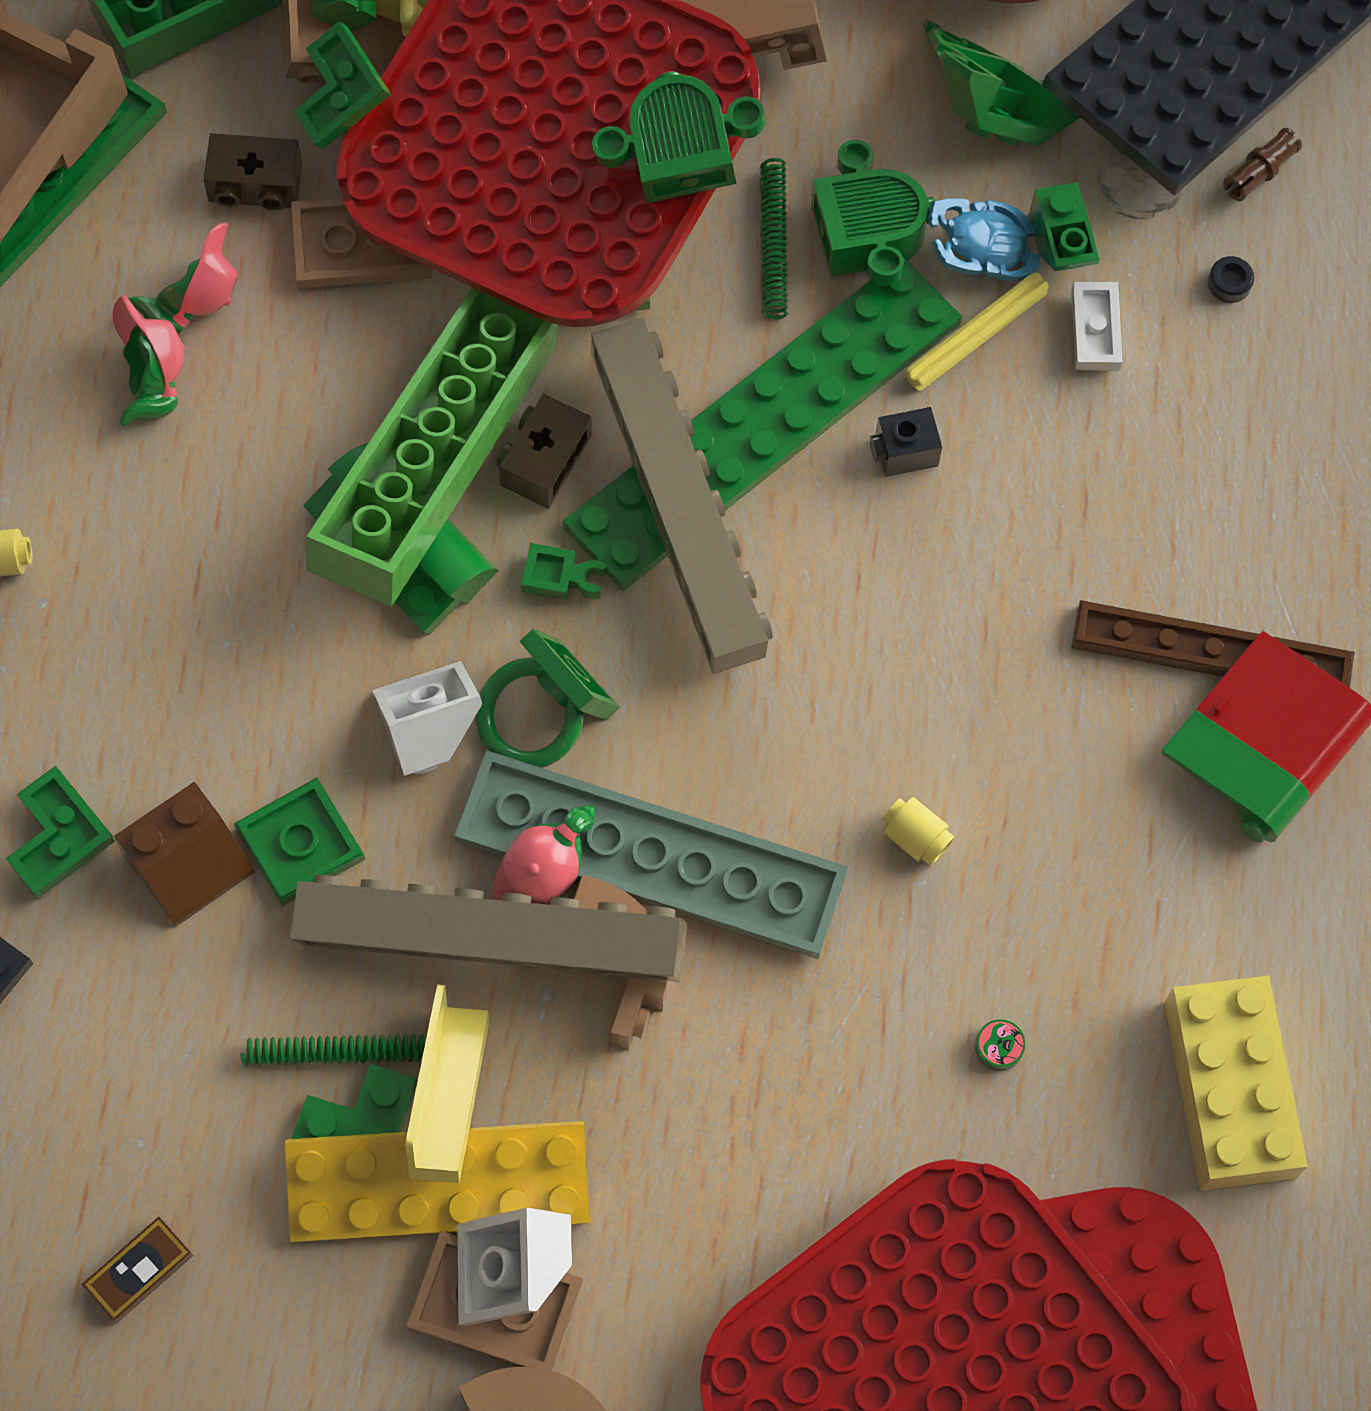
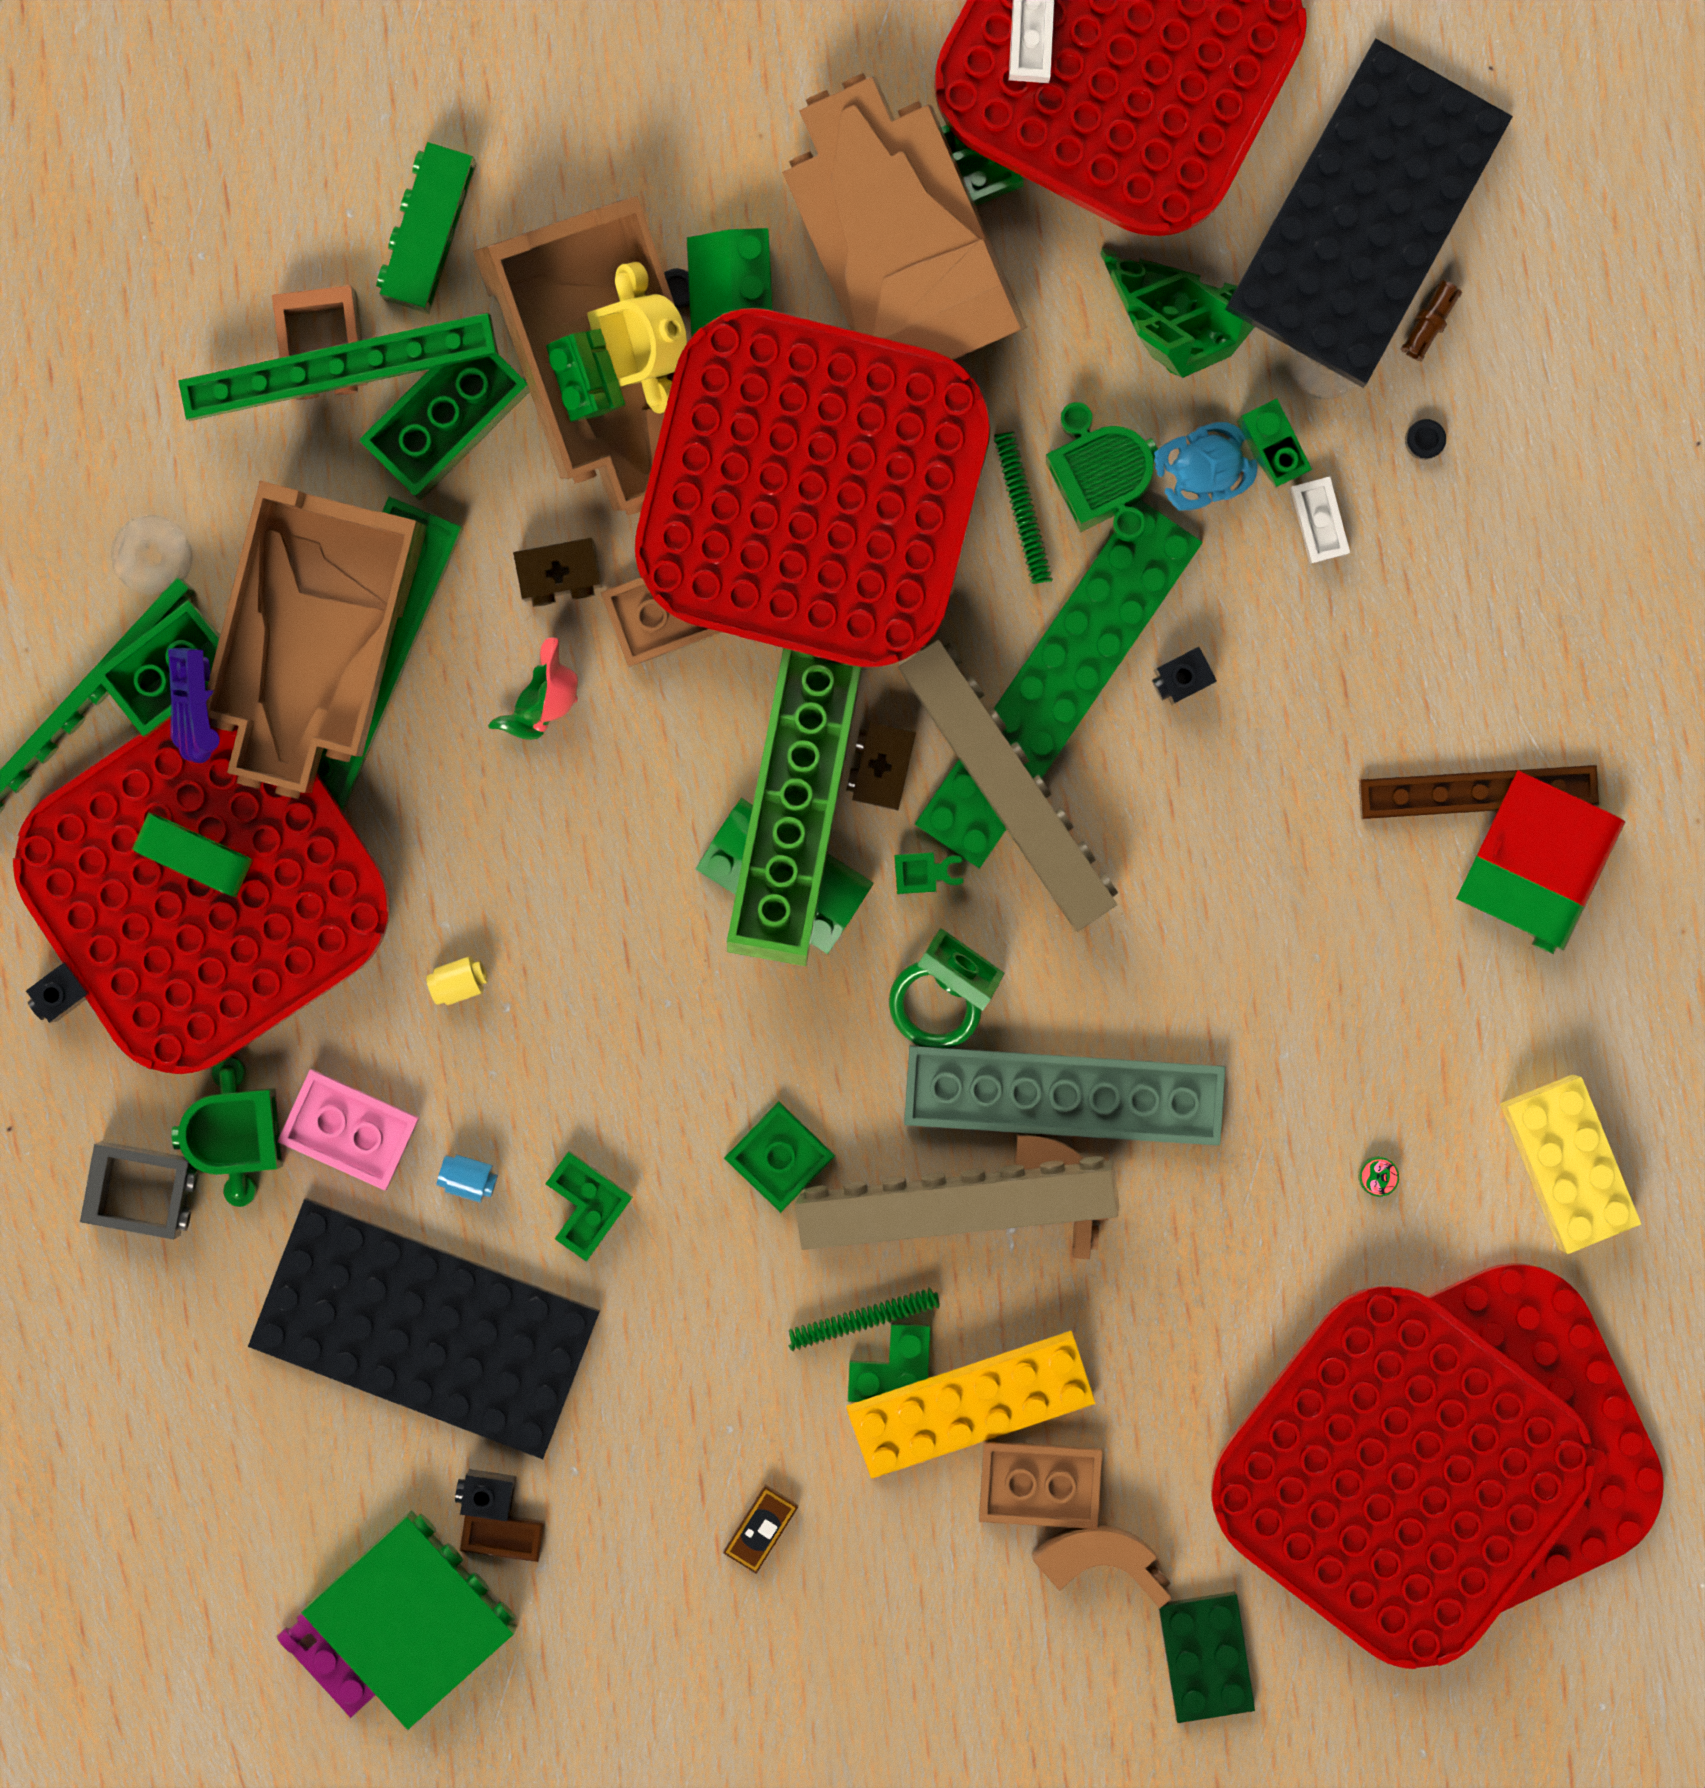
camera: 10 degrees left, 20 degrees up
hair [112,294,185,427] -> none
reddish brown slope [114,781,255,927] -> none
green plate [293,21,391,149] -> none
white slope [372,661,482,776] -> none
light yellow panel [405,984,489,1183] -> none
white slope [457,1208,572,1326] -> none
coral hair [493,805,595,905] -> none
green piece [592,72,766,203] -> none
light yellow brick [882,797,955,866] -> none
light yellow axle [905,272,1049,391] -> none

